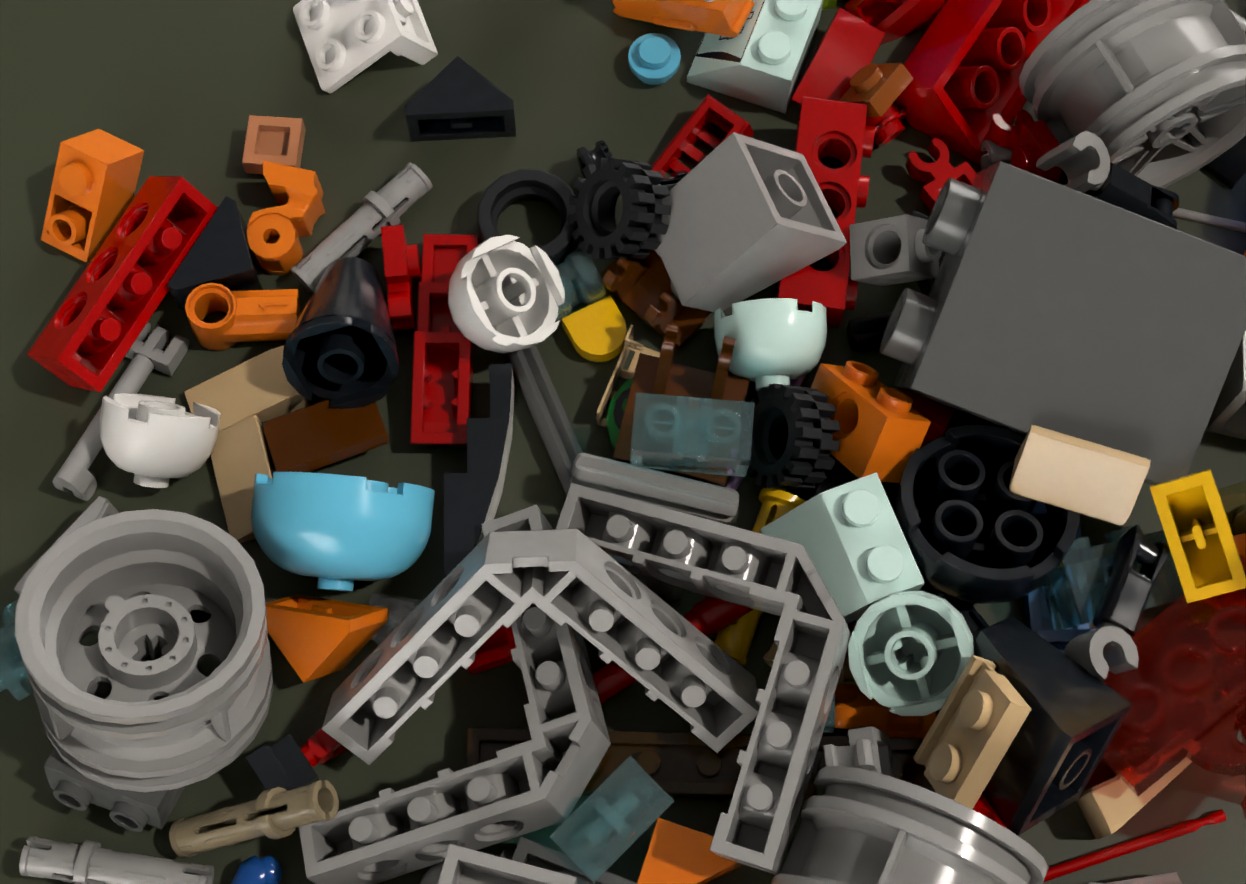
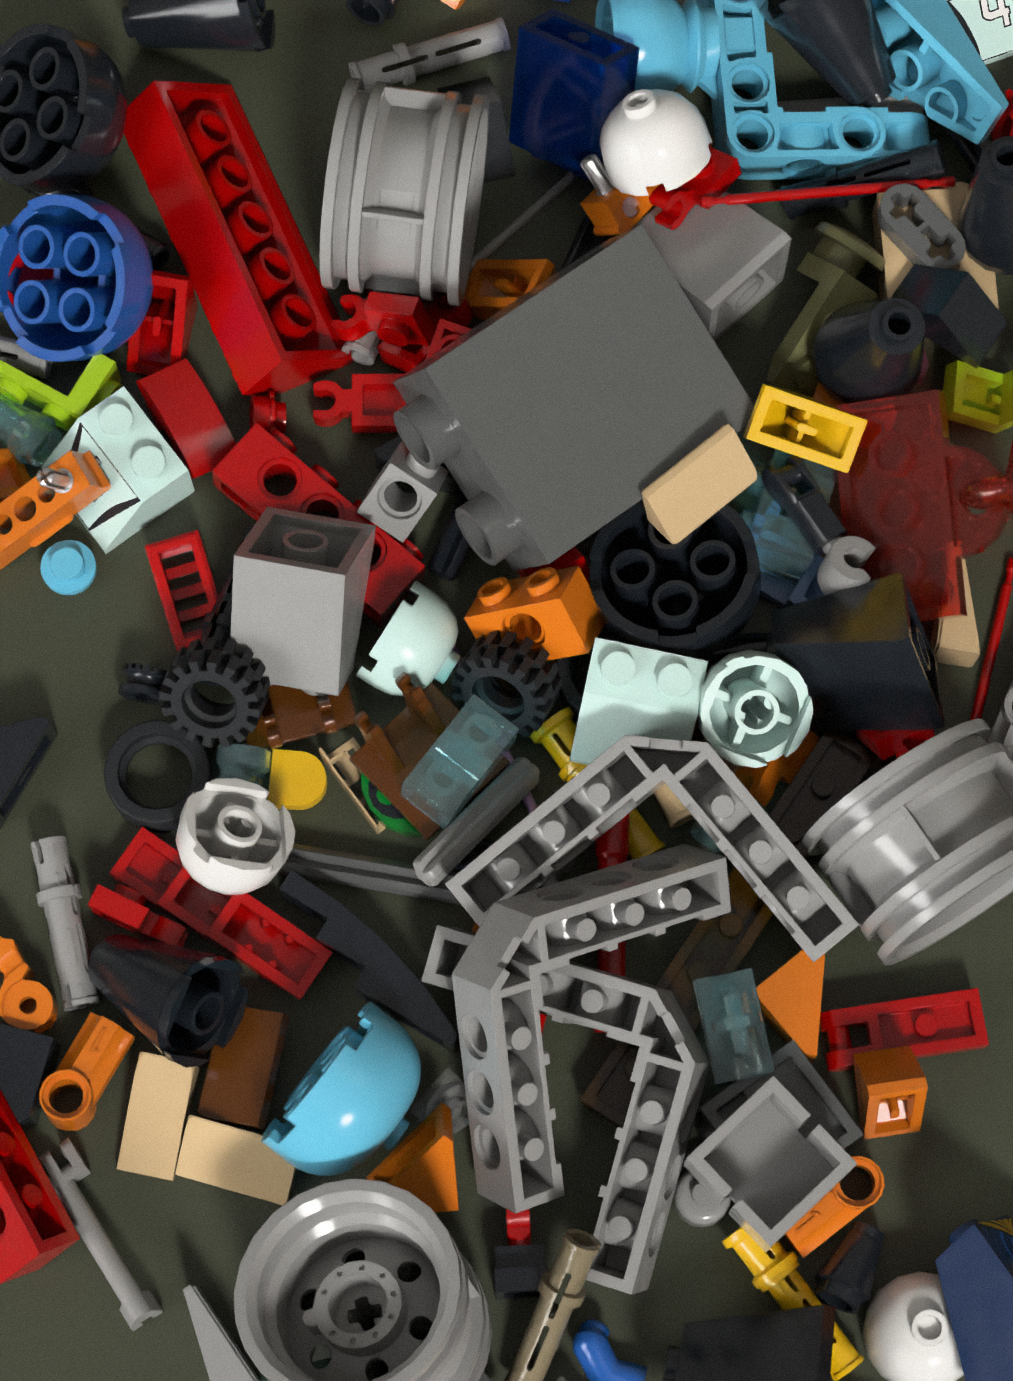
camera: 55 degrees left, 5 degrees up
white cylinder [100,393,221,488] -> none
light grey plate [823,726,895,778] -> none
dark orange plate [839,62,914,117] -> none
tan plate [913,654,1032,809] -> none
piece [1036,131,1180,229] -> none

